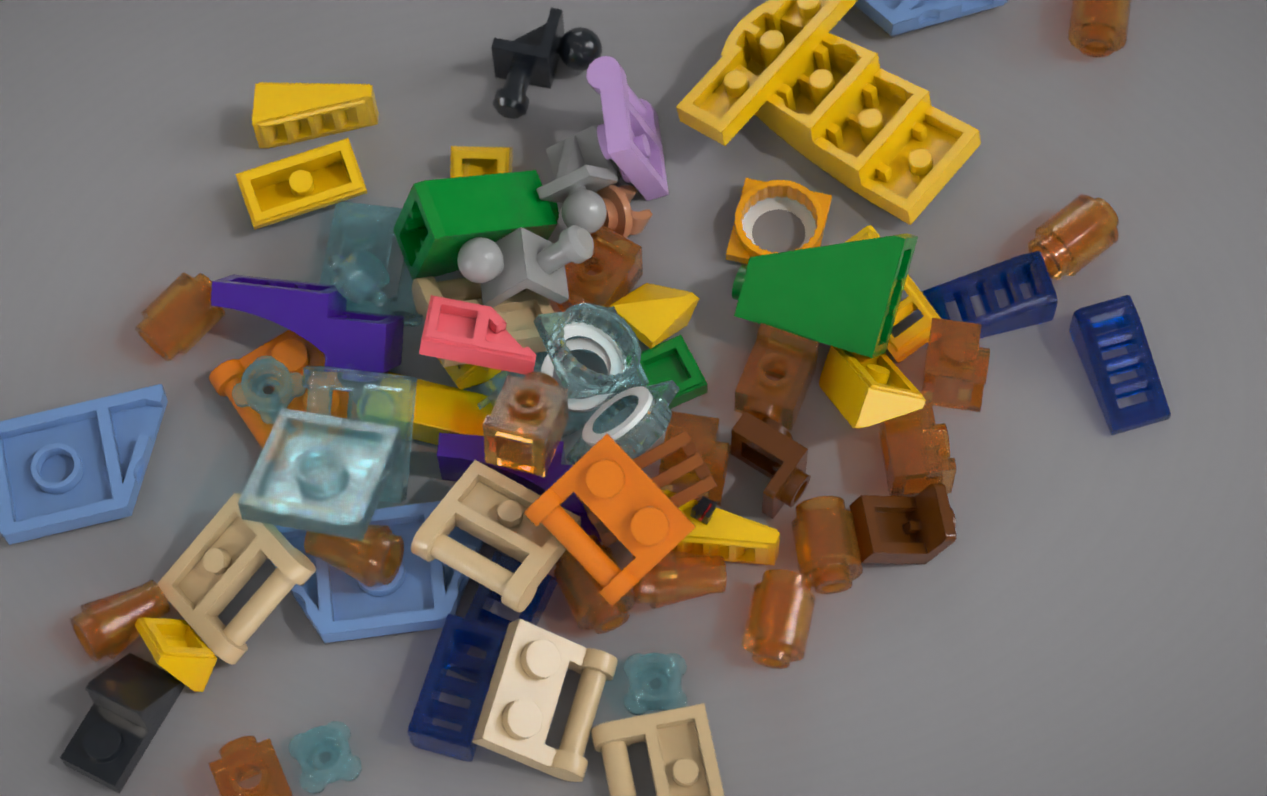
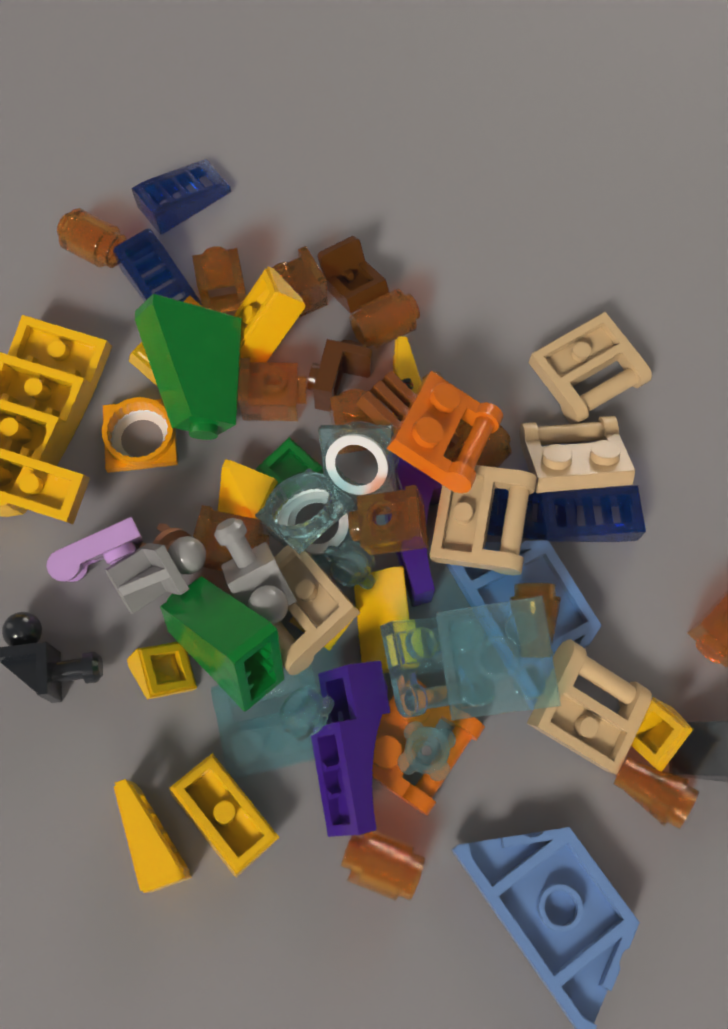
camera: 115 degrees left, 5 degrees up
clear light blue plate [289,721,362,794] -> none
coral tile [419,295,536,376] -> none
clear light blue plate [624,653,687,716] -> none
clear orange brick [742,569,816,669] -> none

